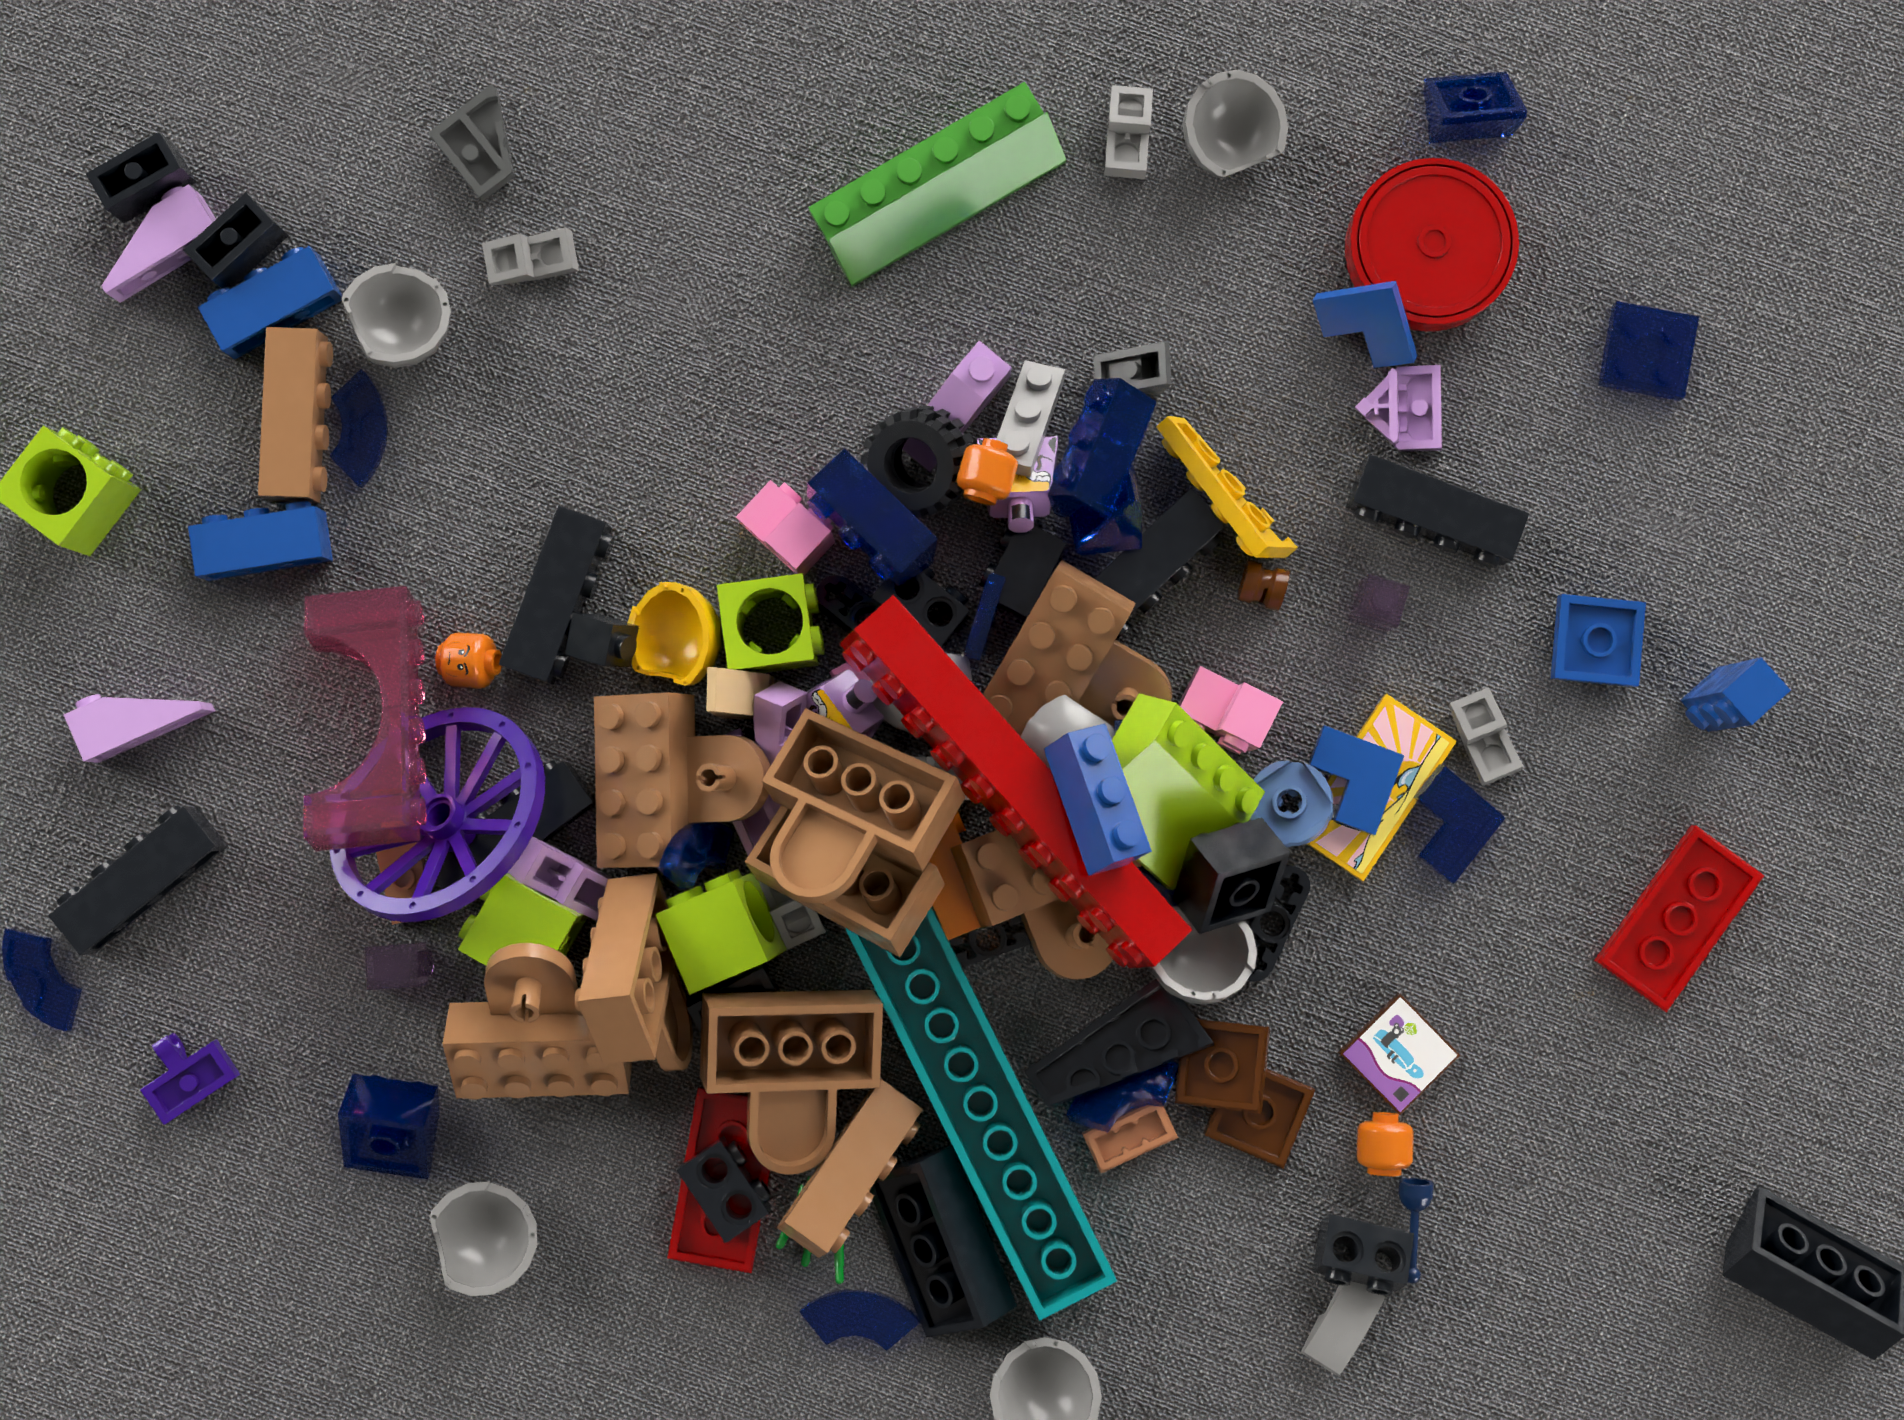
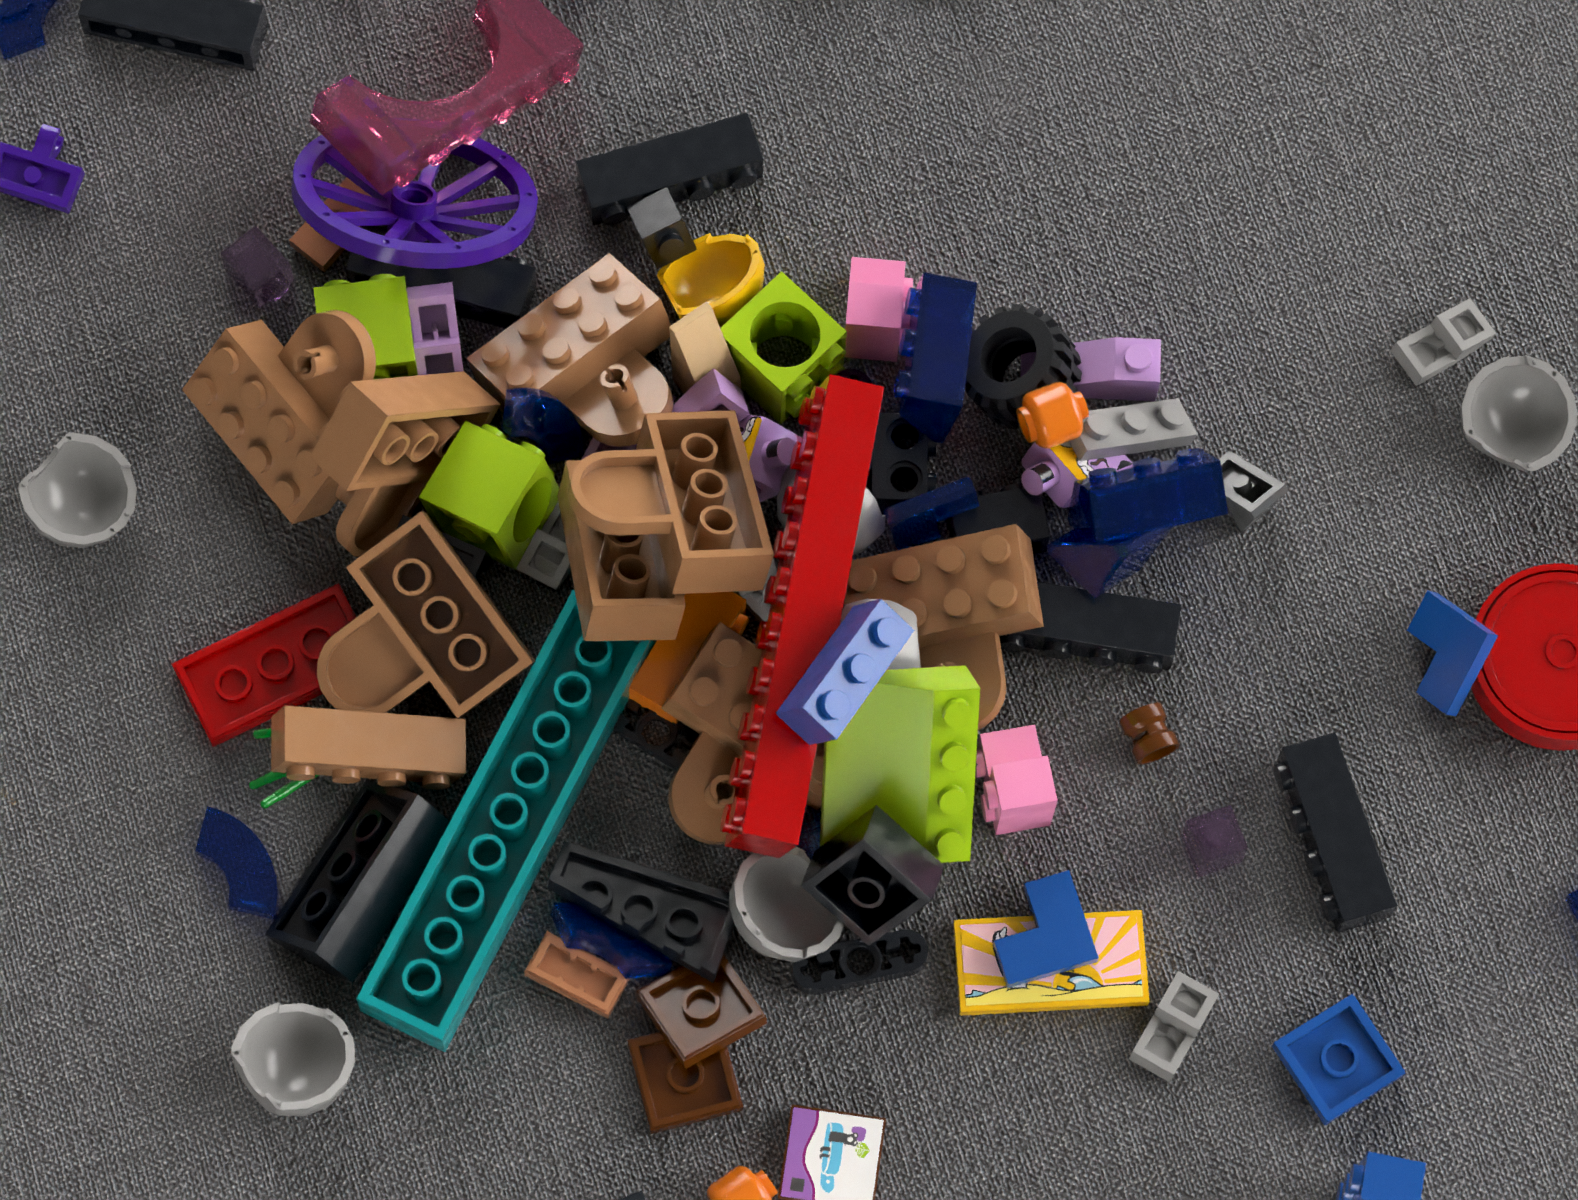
camera: 55 degrees right, 15 degrees down
clear blue slope [338,1074,440,1179] -> none
orange head [435,632,502,689] -> none
black brick [677,1136,773,1243] -> none
bright green slope [808,82,1066,287] -> none
yellow wing [1156,416,1298,558] -> none
medium blue plate [1250,761,1334,847] -> none
lavender slope [1355,365,1442,451] -> none
clear blue tile [1414,764,1505,884] -> none

